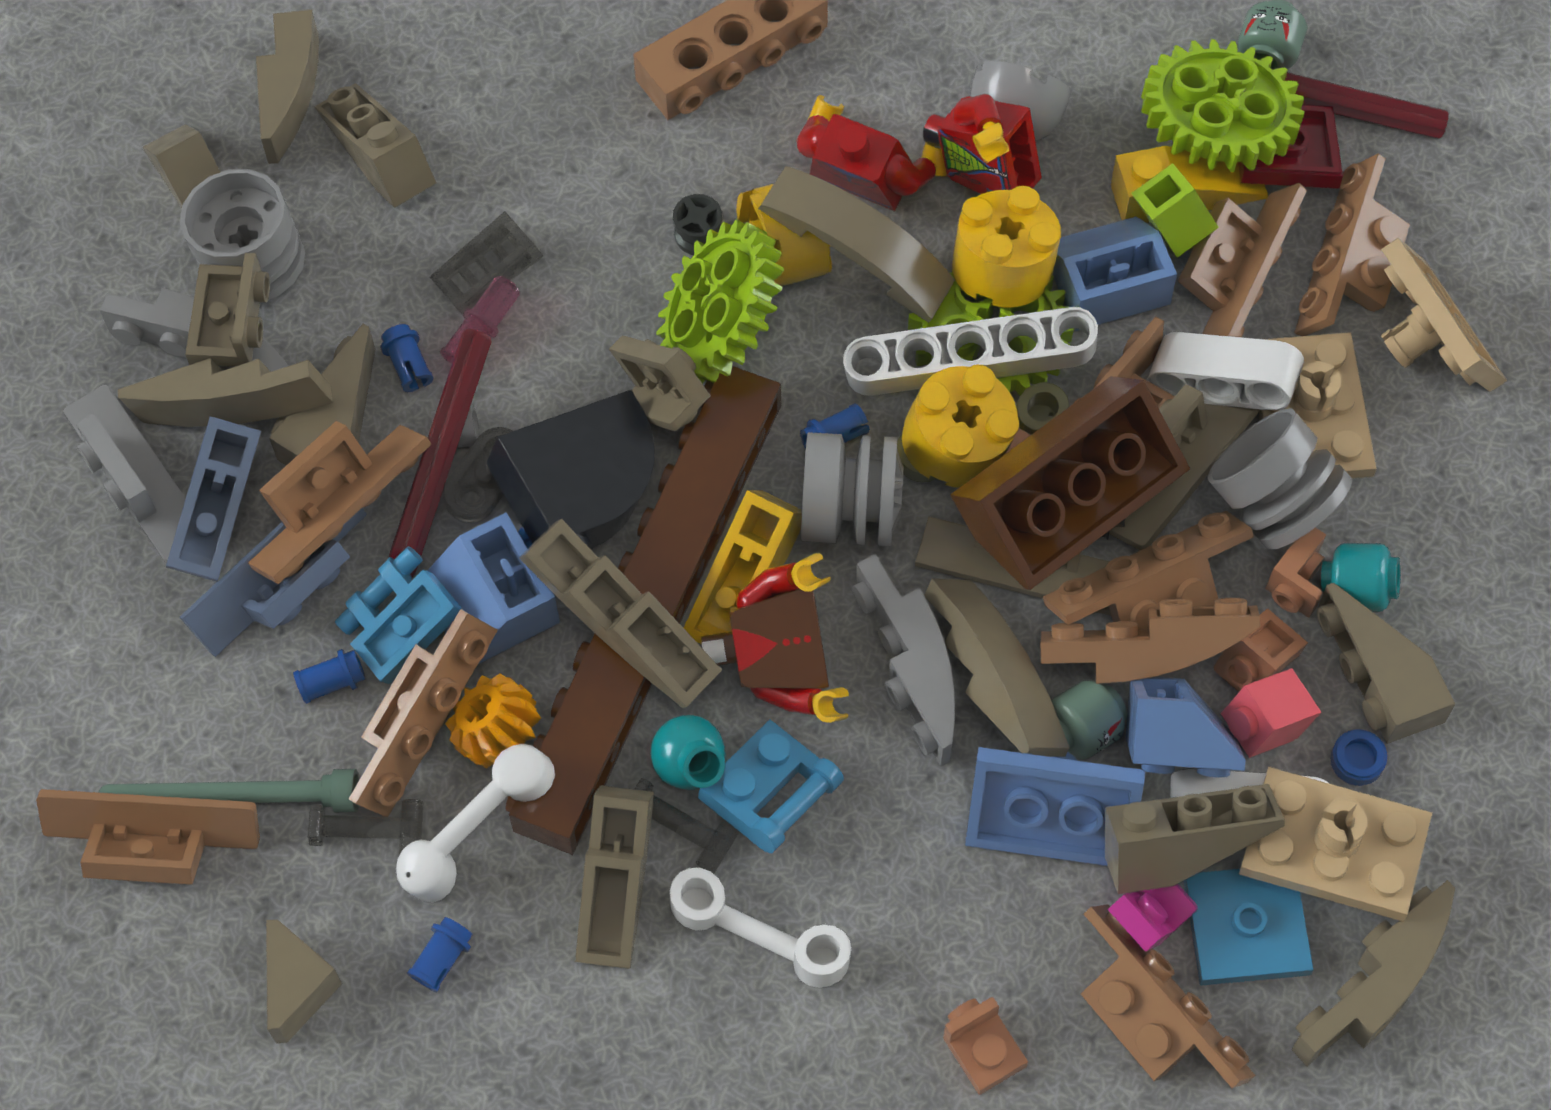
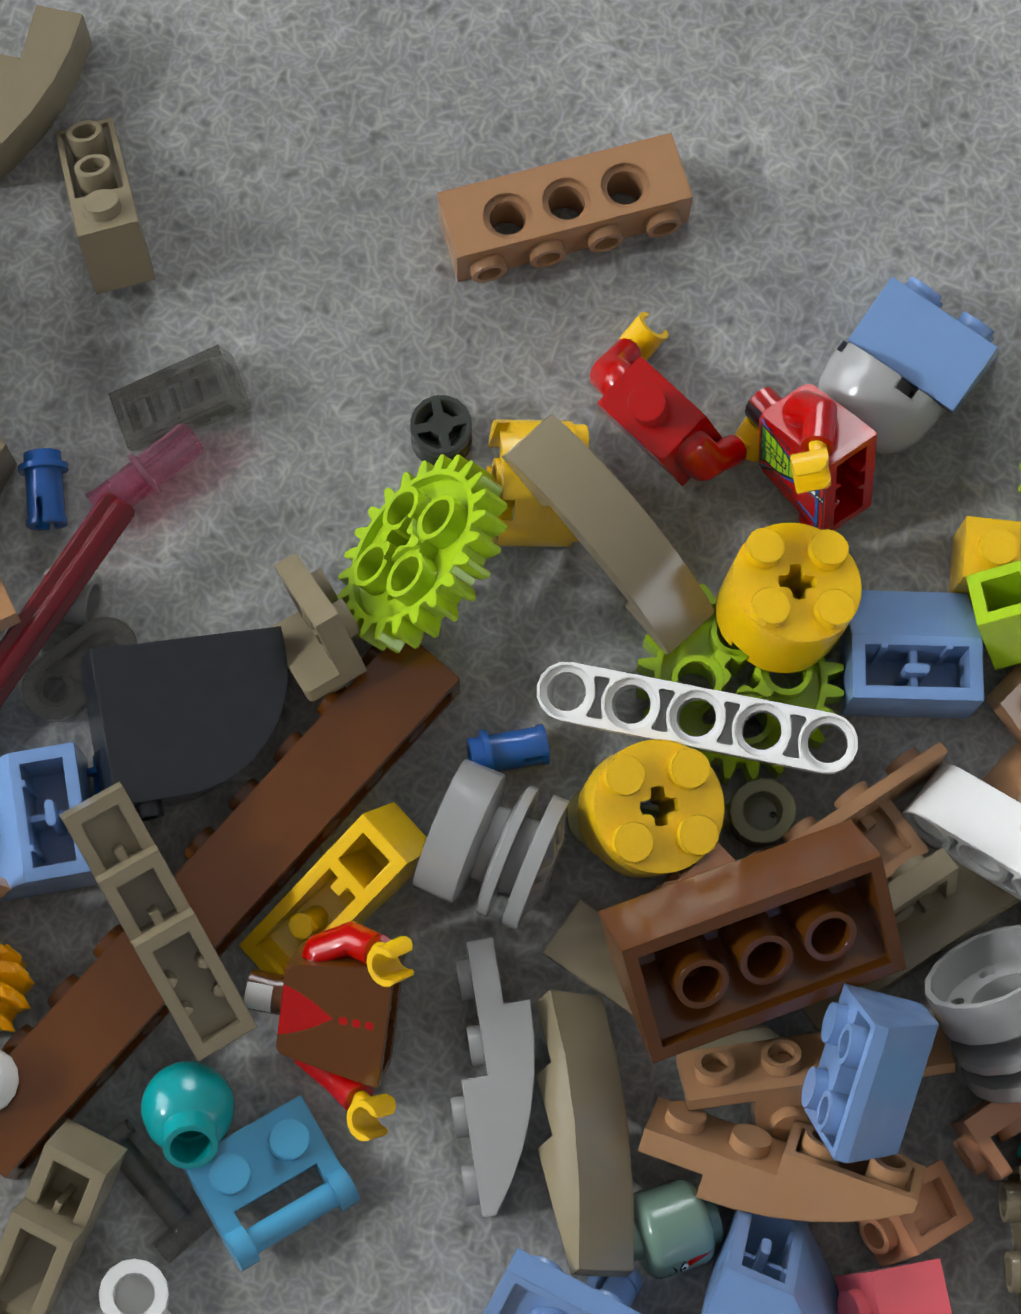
camera: 15 degrees right, 10 degrees up
none -> medium blue slope [801,983,939,1163]
none -> medium blue slope [848,276,998,415]

